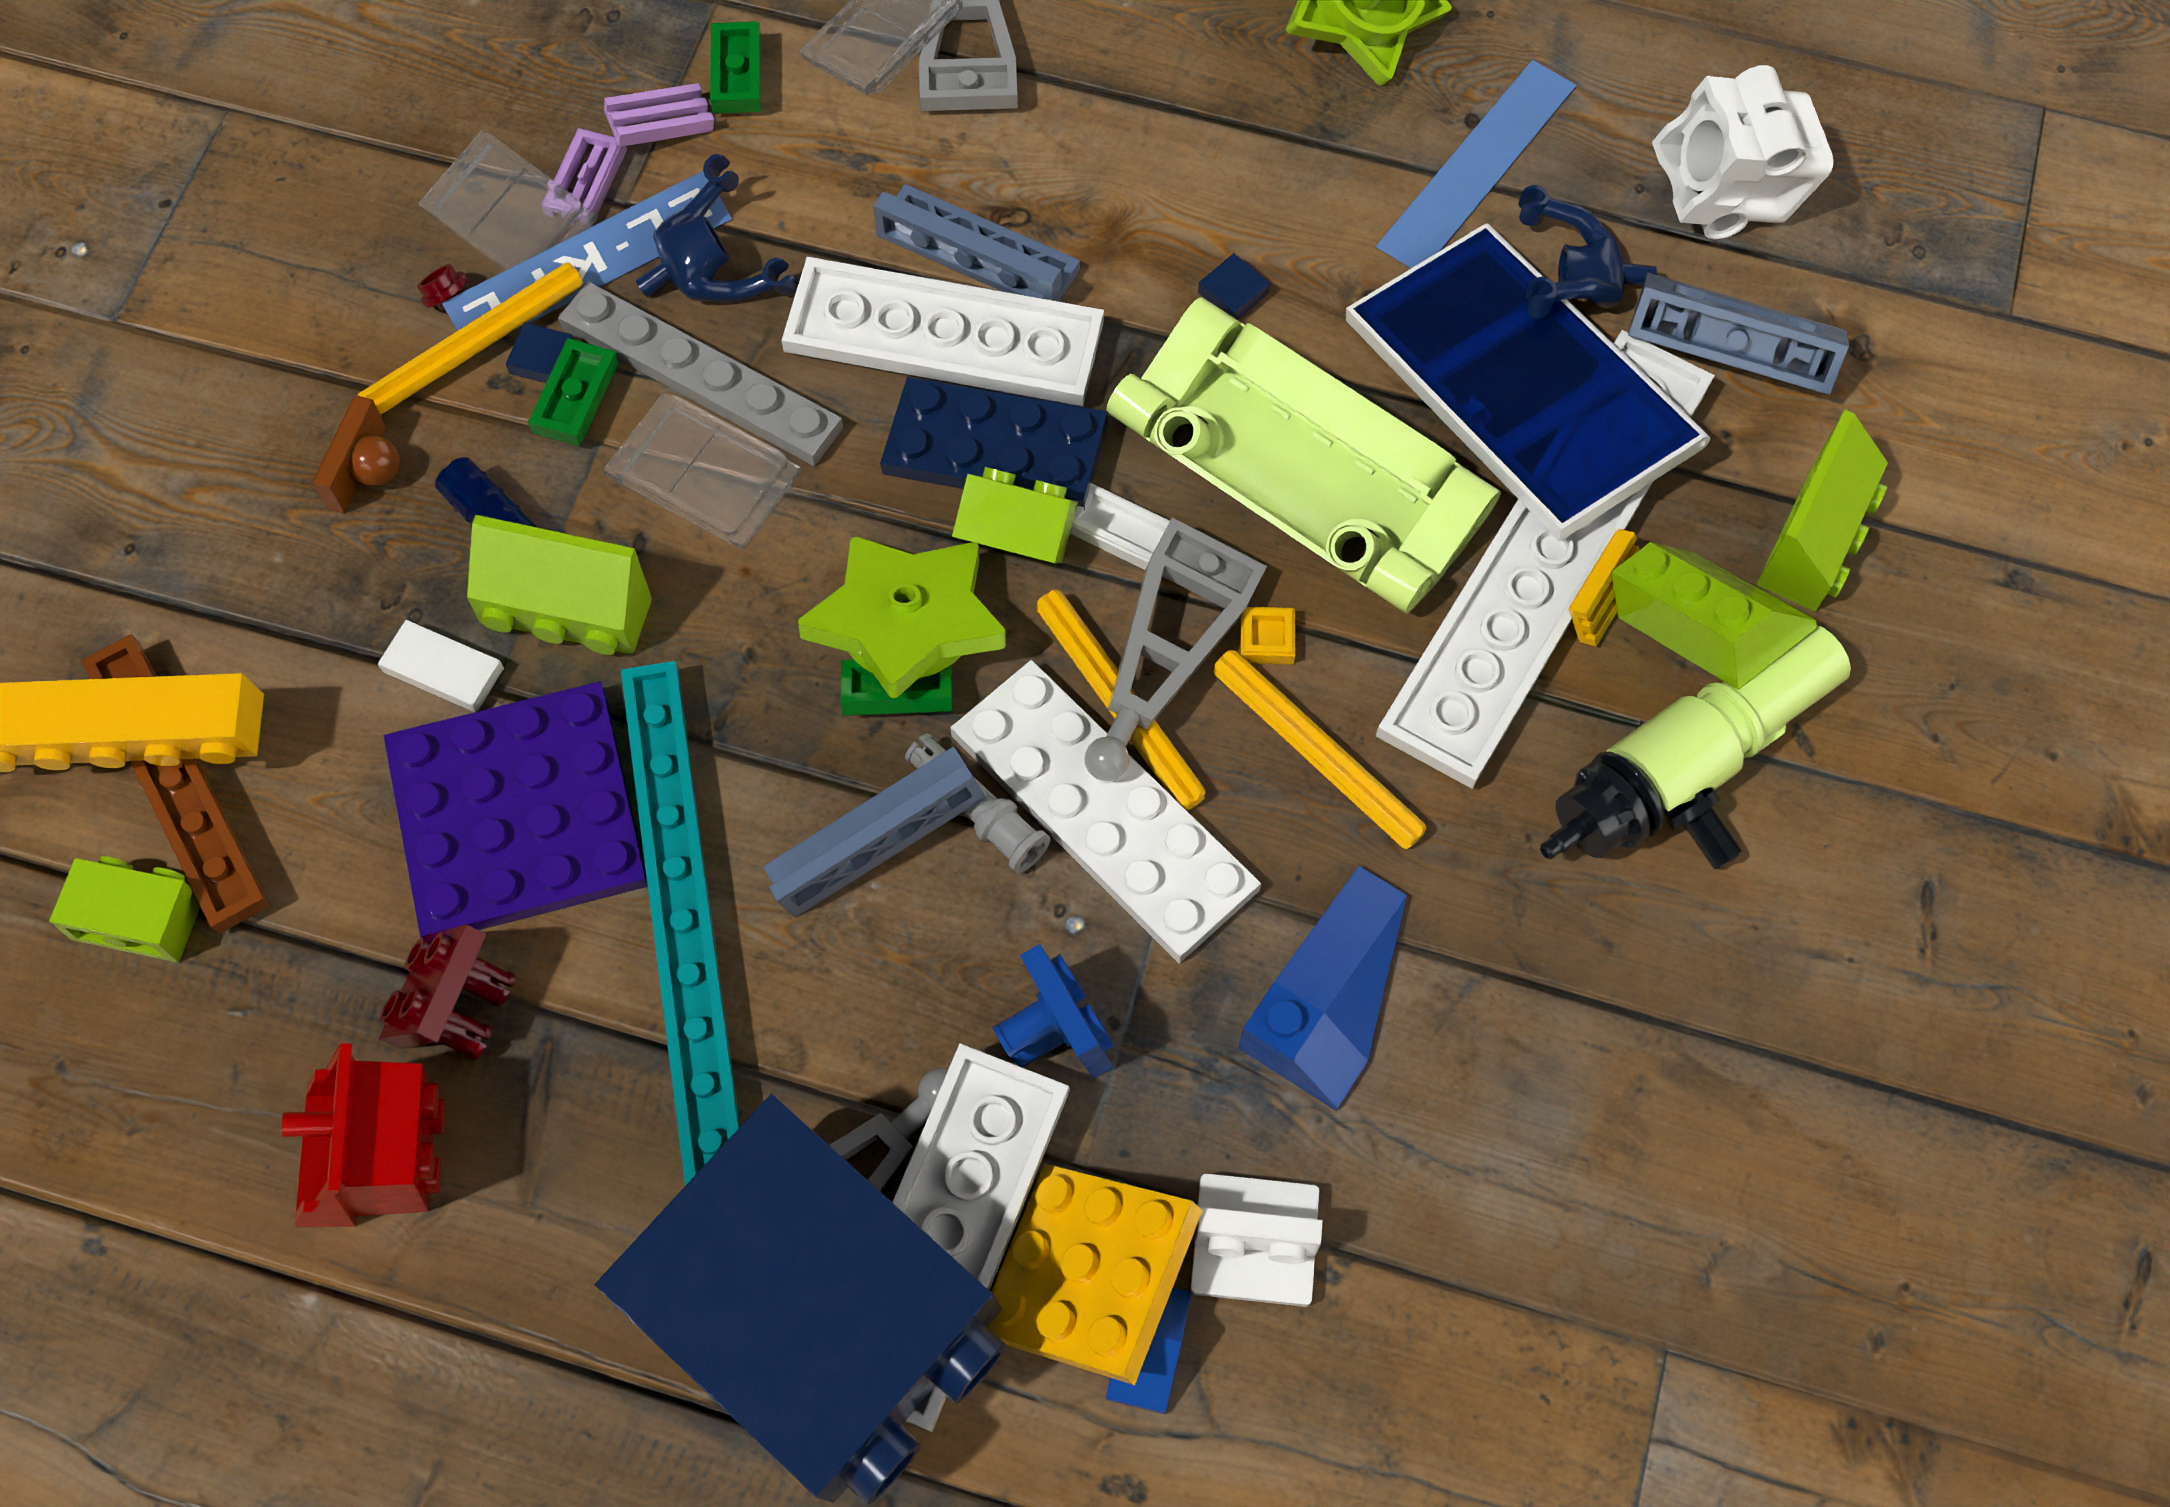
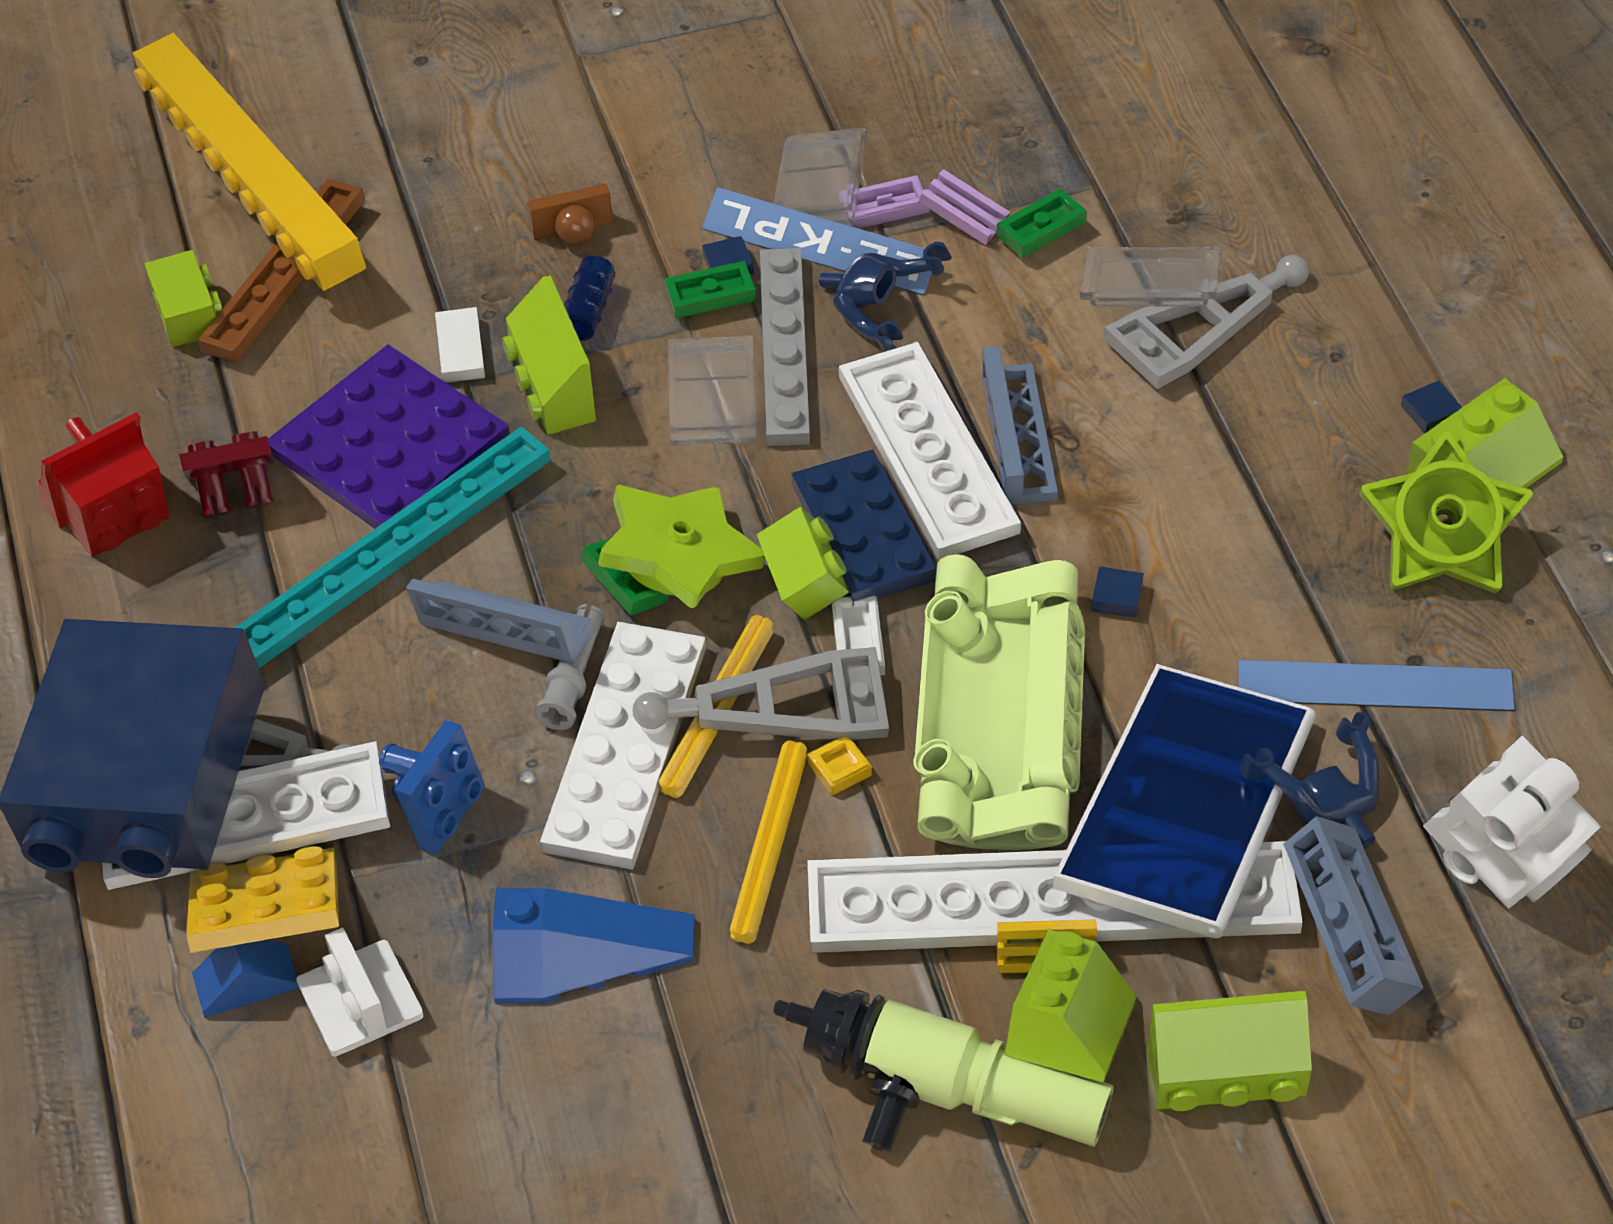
camera: 60 degrees right, 15 degrees down
yellow axle [357,262,583,415] -> none
dark red plate [417,264,468,310] -> none

